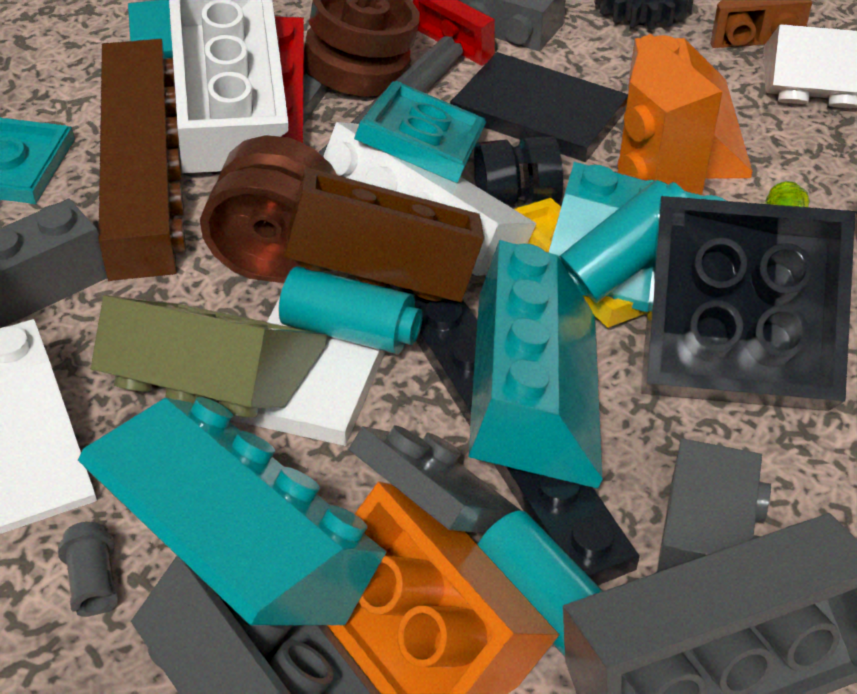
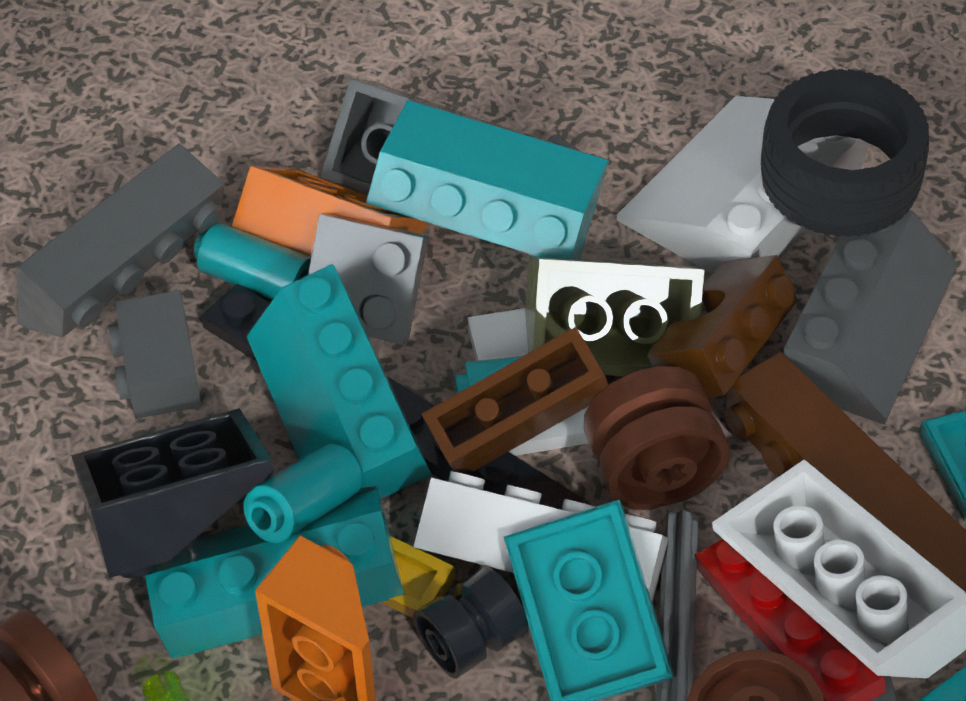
camera: 155 degrees right, 5 degrees up
none -> reddish brown arch [647,255,798,397]

